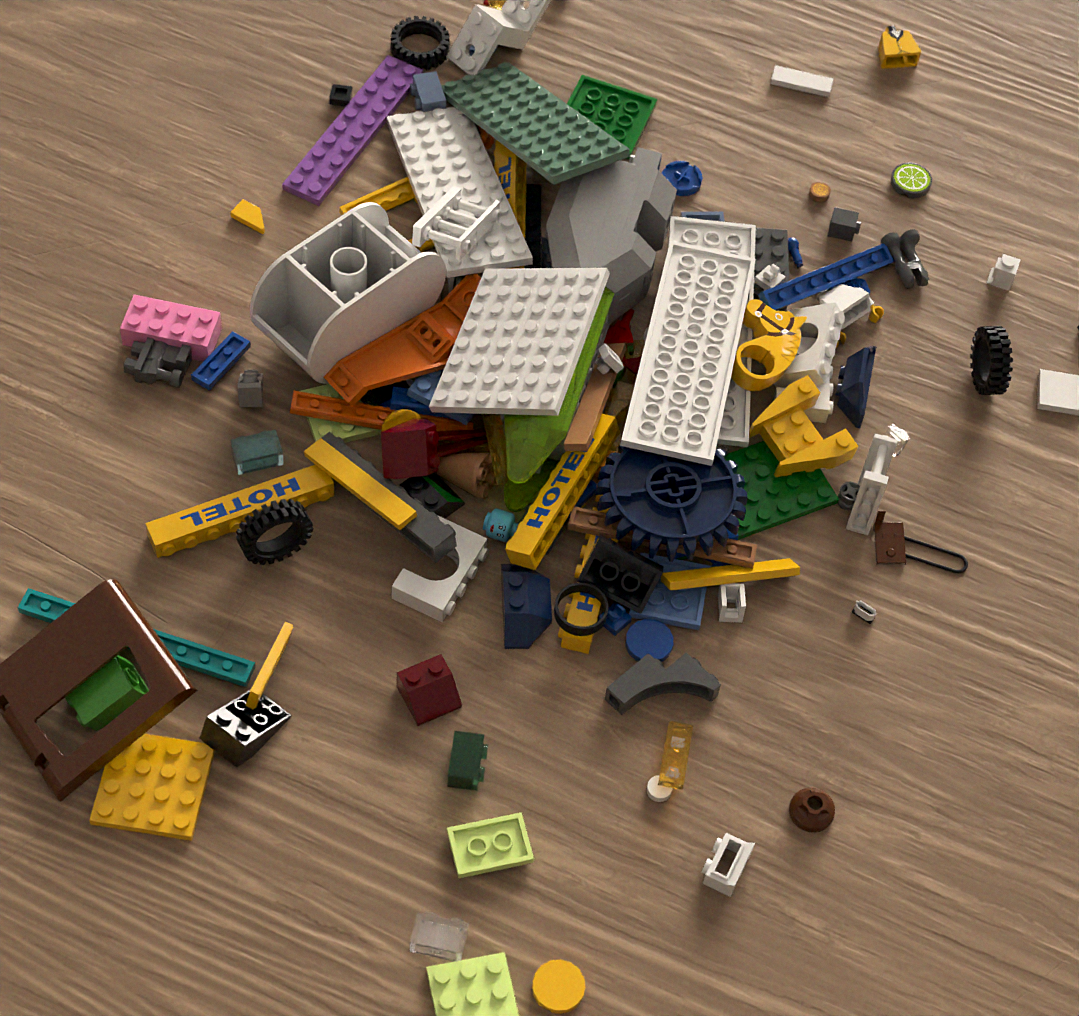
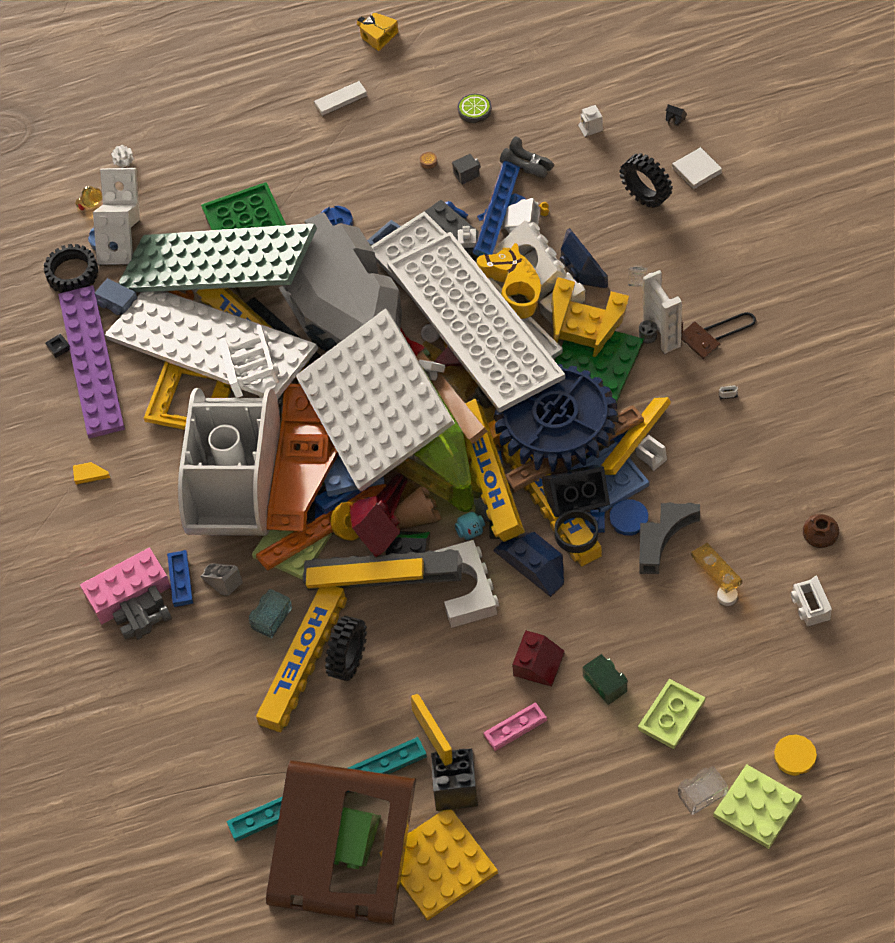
camera: 30 degrees left, 0 degrees up
none -> bright pink tile [483,702,547,751]

